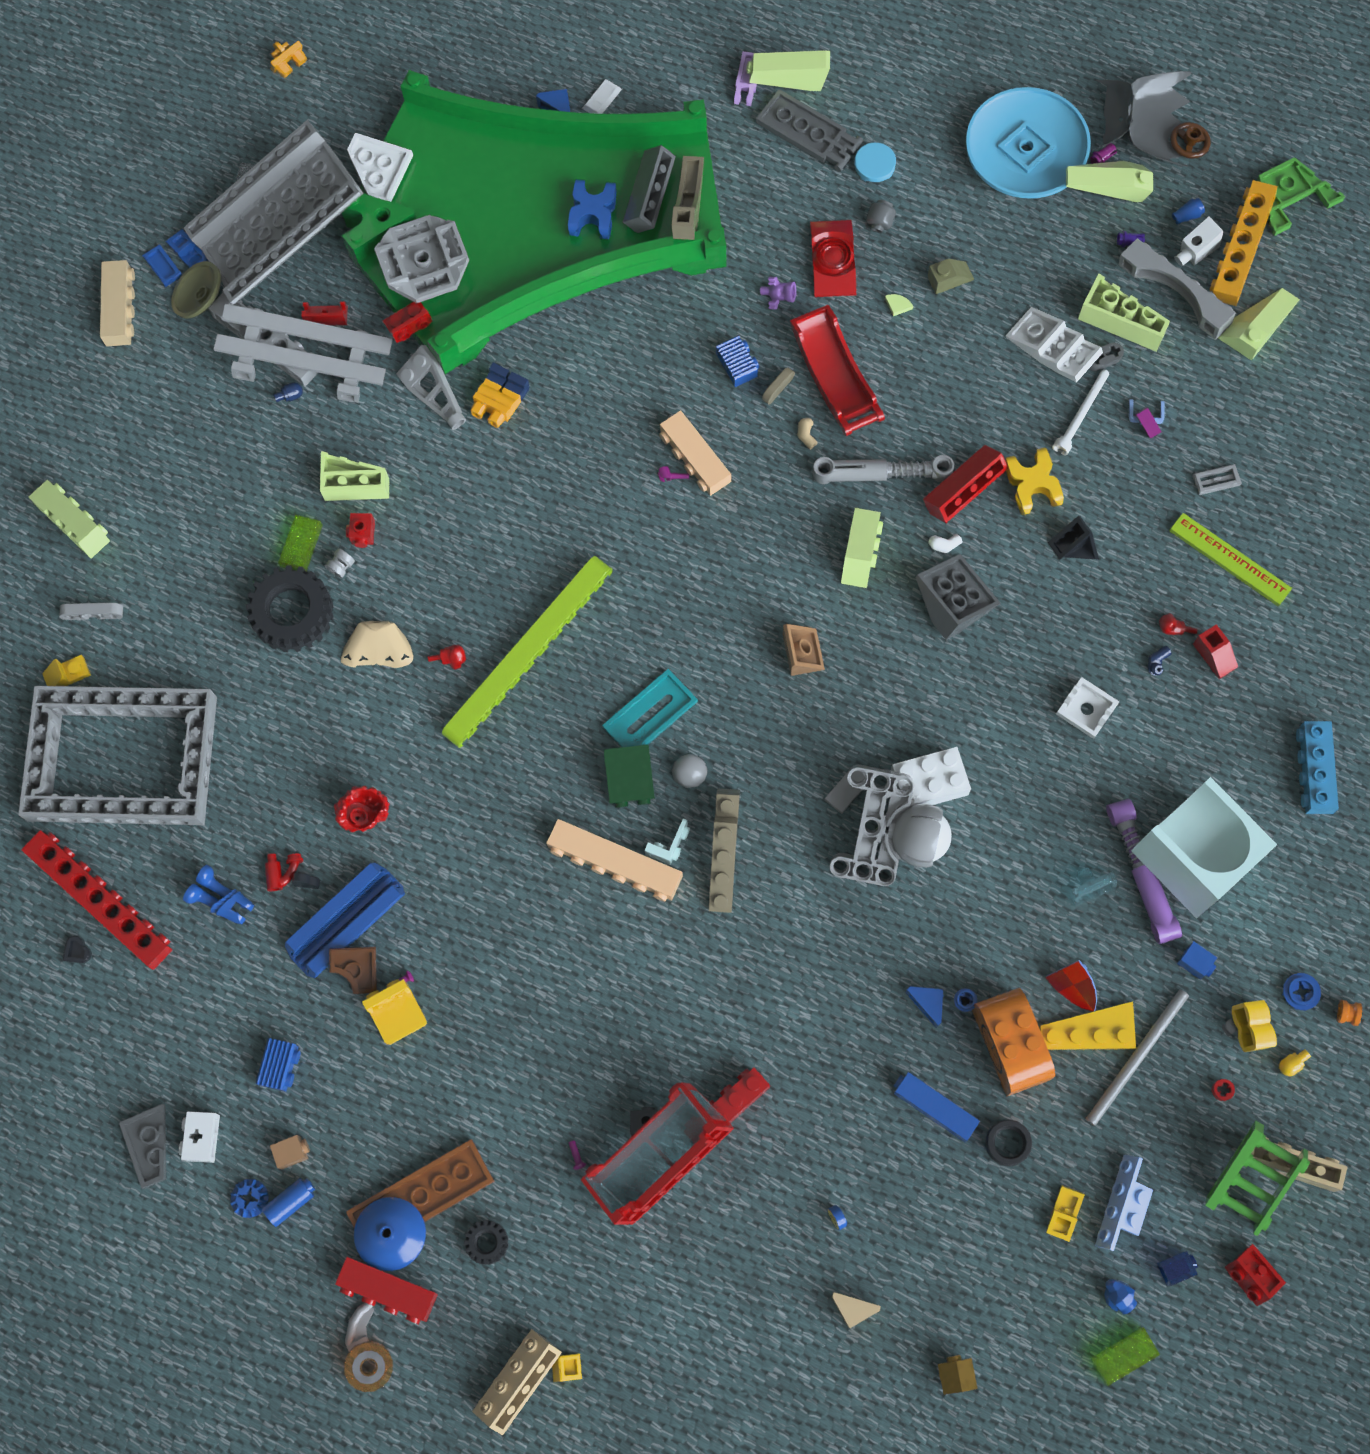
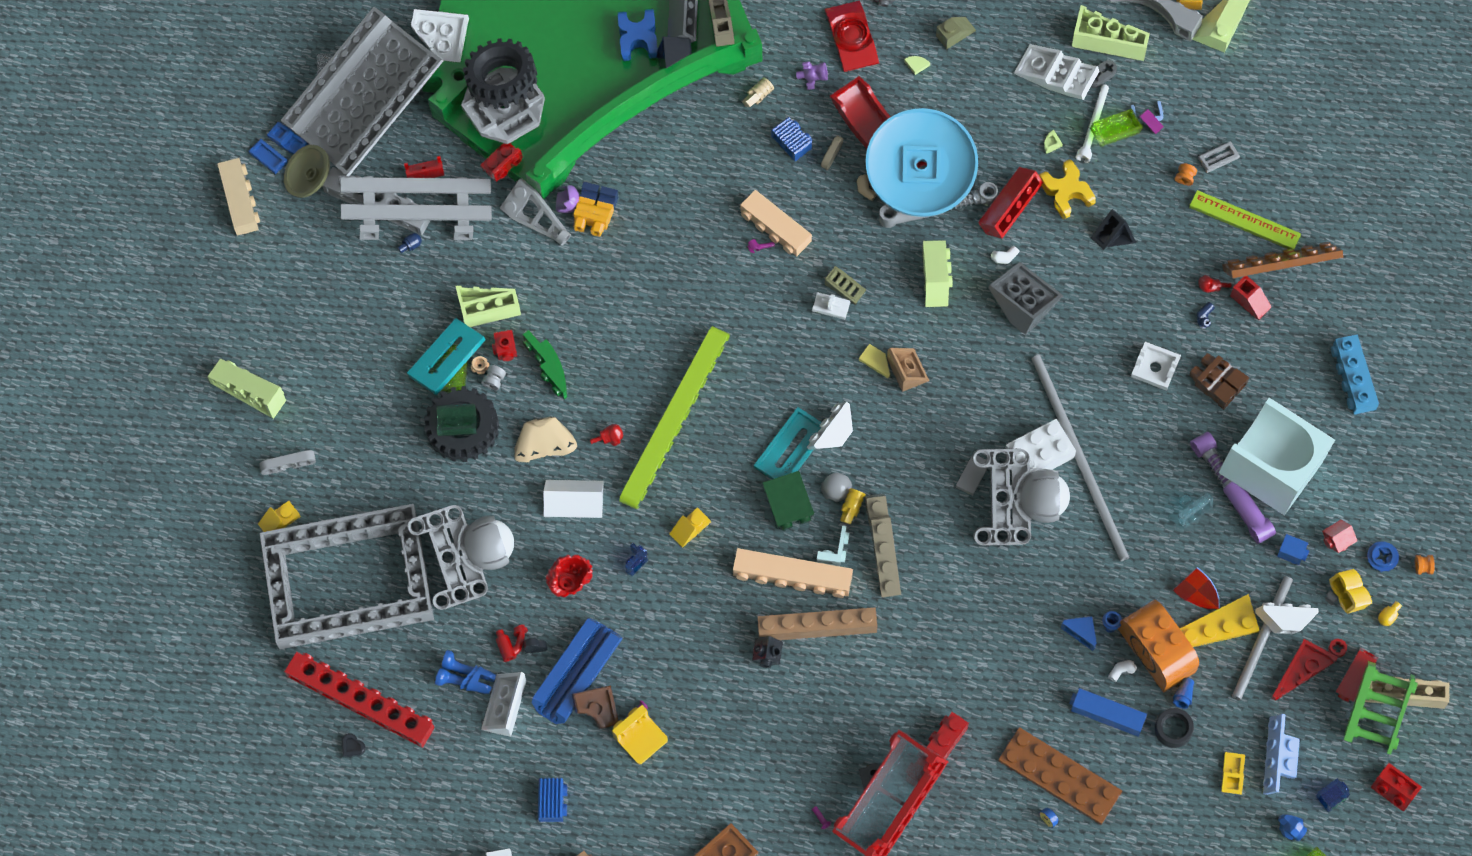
camera: 15 degrees left, 5 degrees down
none -> teal piece [407,318,485,395]
none -> light grey beam [408,505,514,610]
none -> clear green bracket [437,404,477,436]
none -> black tyre [463,38,537,109]
none -> light nougat plate [471,356,489,375]
none -> white slope [481,672,526,737]
none -> green slope [523,330,567,399]
none -> white slope [544,480,604,518]
none -> medium lavender hair [556,185,579,213]
none -> clear blue bracket [625,543,648,577]
none -> black slope [657,36,692,69]
none -> yellow slope [669,507,711,548]
none -> tan hinge [742,77,774,107]
none -> black brick [752,636,783,668]
none -> medium nougat brick [758,607,877,640]
none -> white slope [807,402,853,450]
none -> white hips [812,292,850,320]
none -> olive slope [825,266,866,305]
none -> yellow hinge [840,488,866,524]
none -> light yellow tile [859,344,890,378]
none -> medium azure dish [866,108,978,217]
none -> dark orange plate [998,727,1122,825]
none -> light grey piece [1032,355,1129,561]
none -> yellowish green tile [1044,130,1063,154]
none -> clear neon green piece [1090,109,1143,147]
none -> white arm [1108,660,1137,682]
none -> blue cone [1173,678,1194,709]
none -> orange wheel [1175,163,1197,186]
none -> reddish brown hips [1189,353,1249,410]
none -> dark orange plate [1222,242,1344,278]
none -> white slope [1255,603,1318,634]
none -> red wing [1272,639,1338,701]
none -> brick [1322,519,1357,553]
none -> red slope [1336,648,1378,702]

